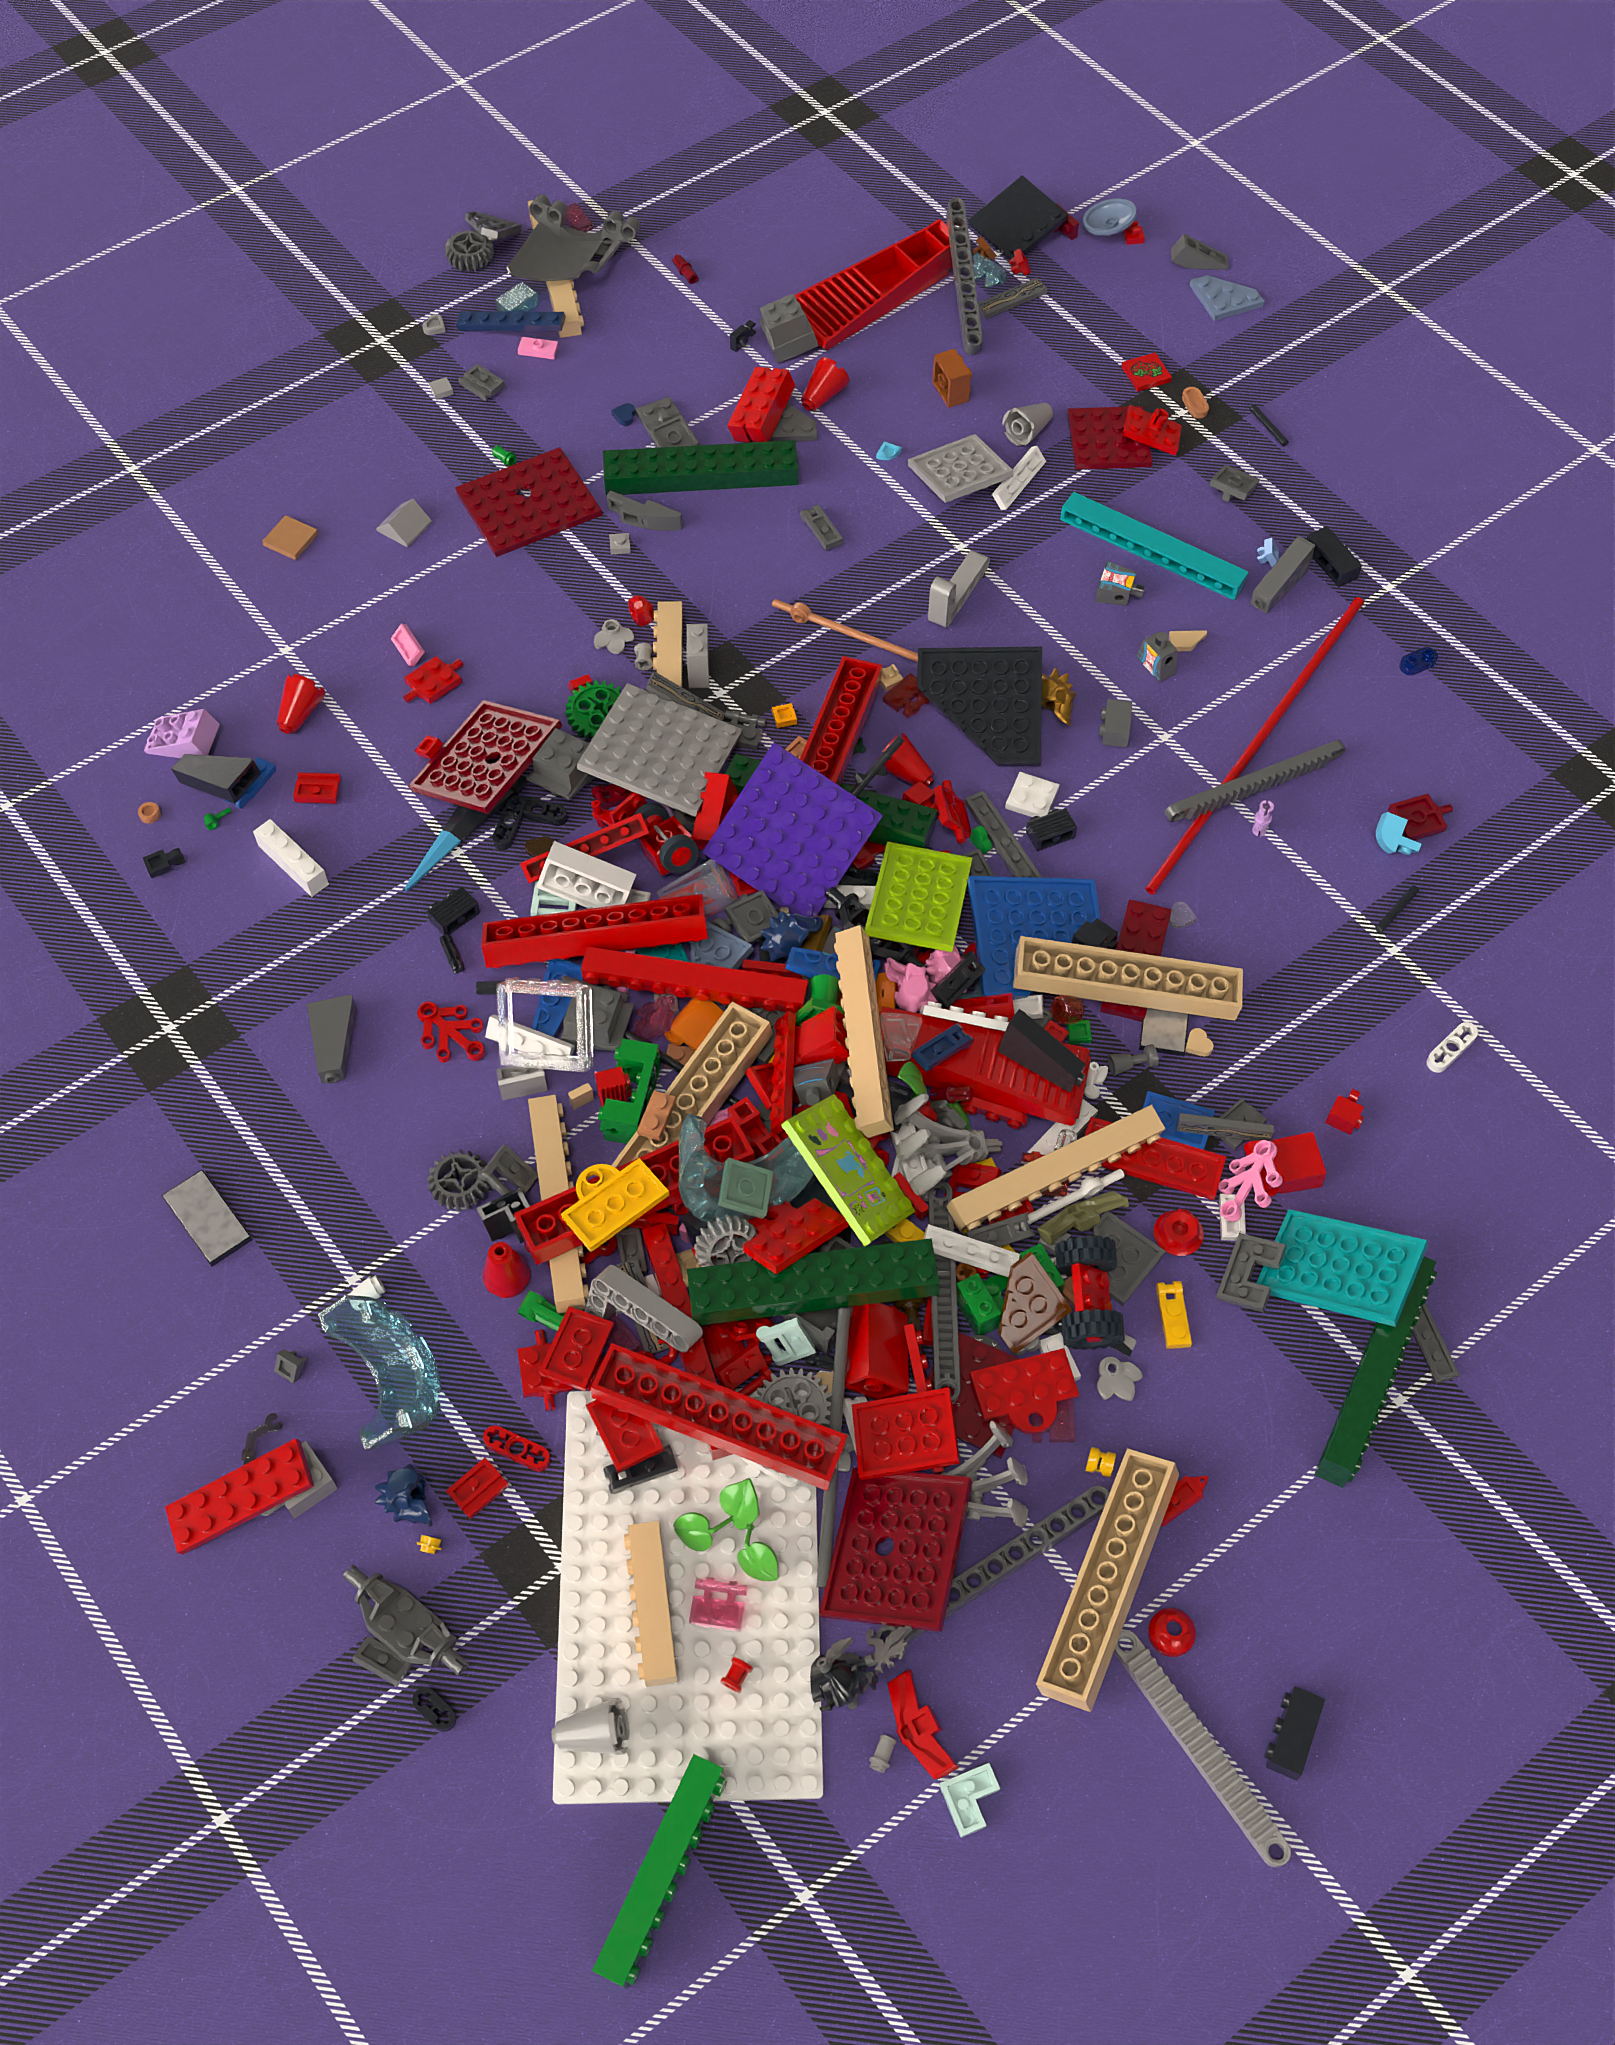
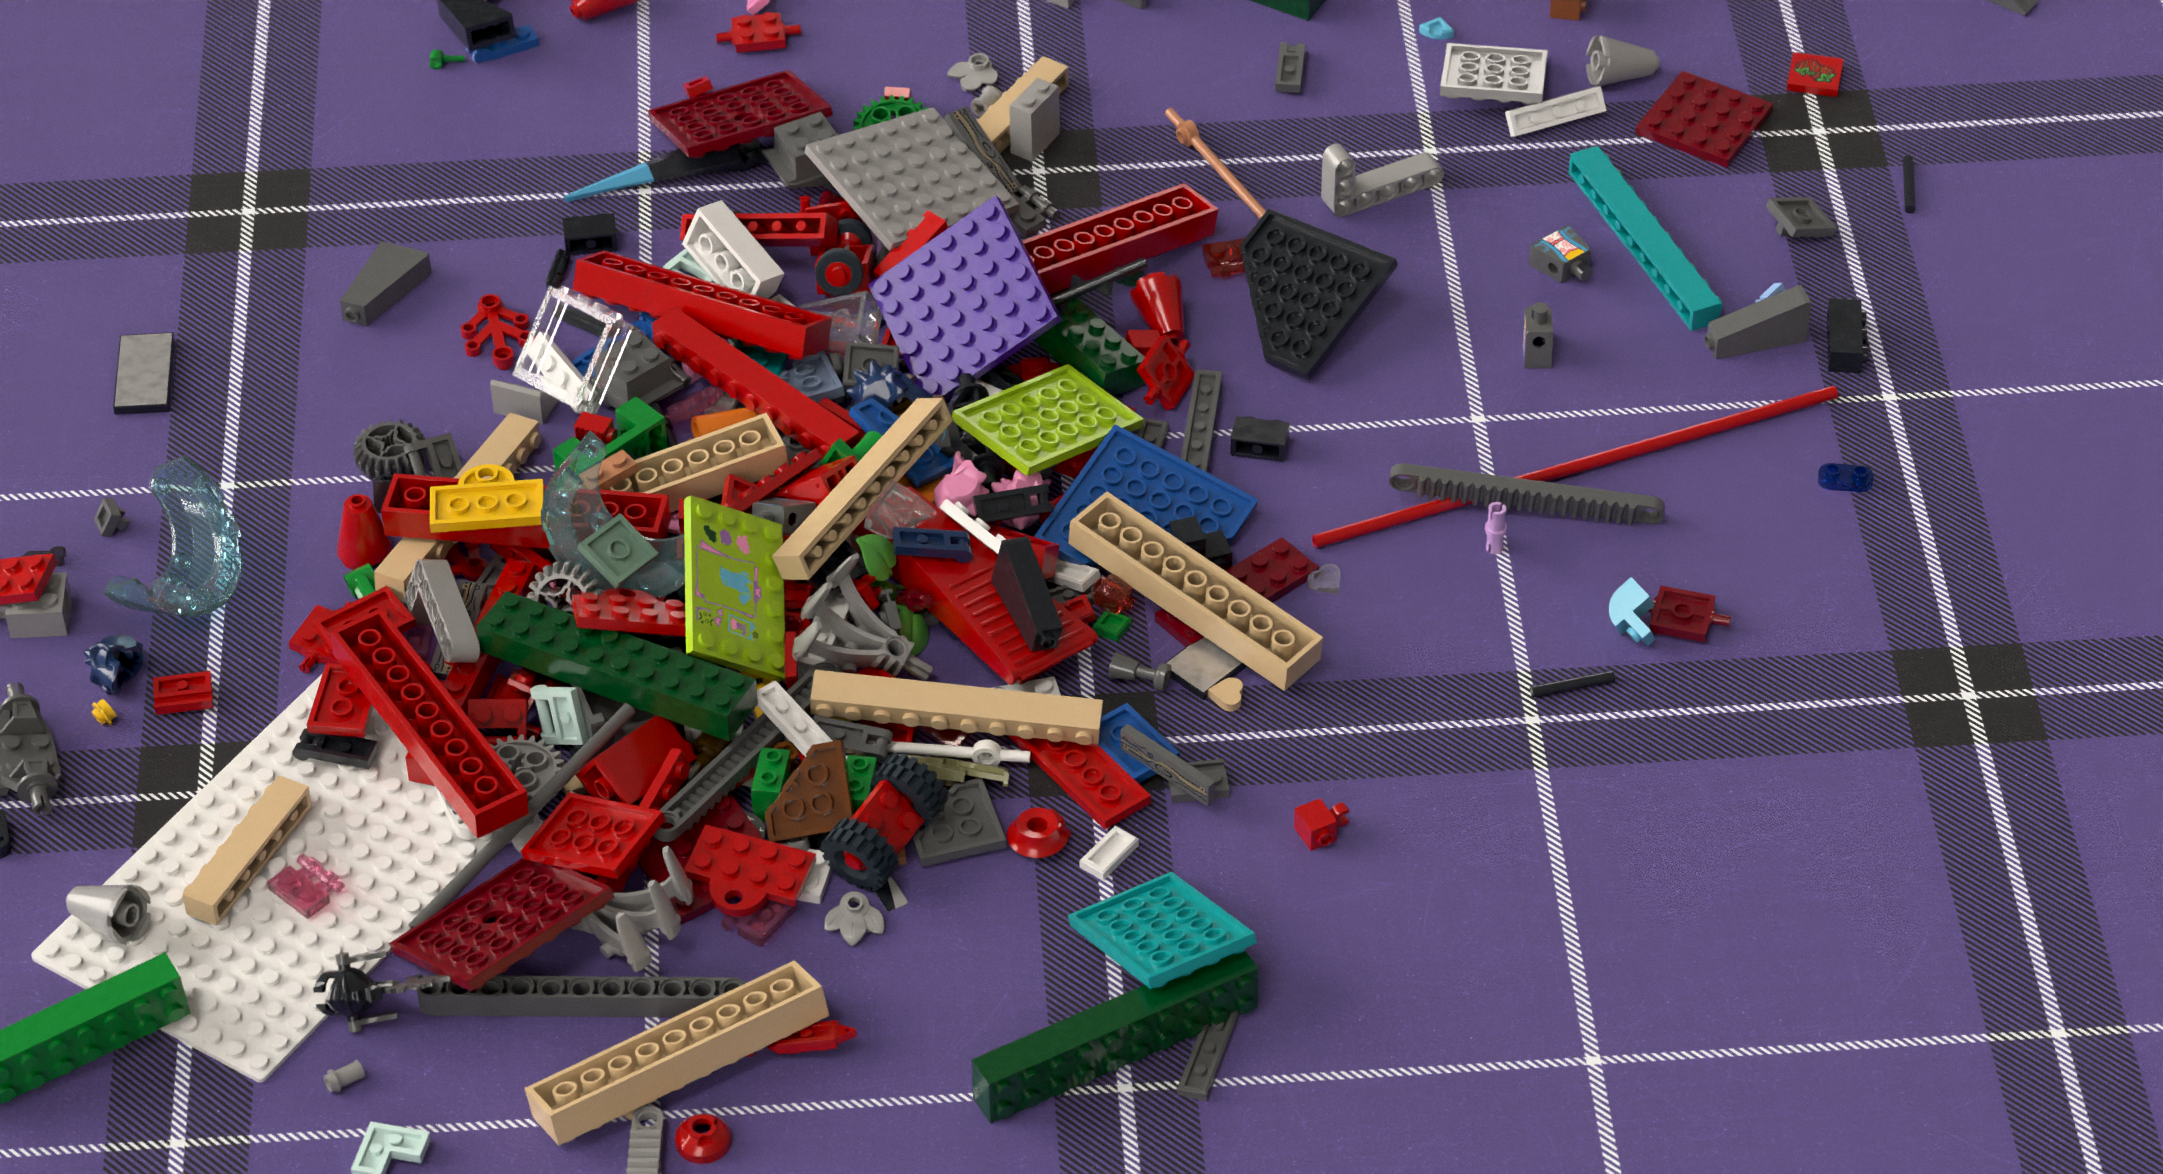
camera: 35 degrees right, 15 degrees down
nougat tile [138,802,161,824] -> none
black plate [143,848,186,878] -> none
white brick [253,819,329,897] -> none
red plate [293,772,341,804] -> none
white cone [348,1275,386,1307] -> none
red beam [483,1425,551,1472] -> none
black beam [492,795,567,850] -> none
tan tile [568,1083,594,1110] -> none
red rock [628,595,654,627] -> none
bright green plant [673,1478,780,1581] -> none
red bush [720,1657,753,1693] -> none
light orange plate [772,703,797,728] -> none
tan tile [880,664,903,692] -> none
red plate [887,1669,959,1780] -> none
red plate [960,1096,1028,1129] -> none
green tile [969,825,992,854] -> none
white plate [1005,772,1060,817] -> none
pearl gold head [1042,668,1077,726] -> none
white plant [1084,1062,1108,1099] -> none
yellow wheel [1085,1447,1116,1478] -> none
dark grey brick [1099,699,1132,748] -> none
red plate [1122,405,1182,456] -> none
yellow plate [1156,1281,1192,1349] -> none
tan tile [1169,630,1207,651] -> none
nougat tile [1182,387,1209,418] -> none
sand blue plate [1190,275,1264,321] -> none
dark grey plate [1216,1233,1287,1313] -> none
bright pink plant [1218,1140,1283,1222] -> none
red piece [1243,1132,1327,1200] -> none
white beam [1427,1022,1478,1073] -> none

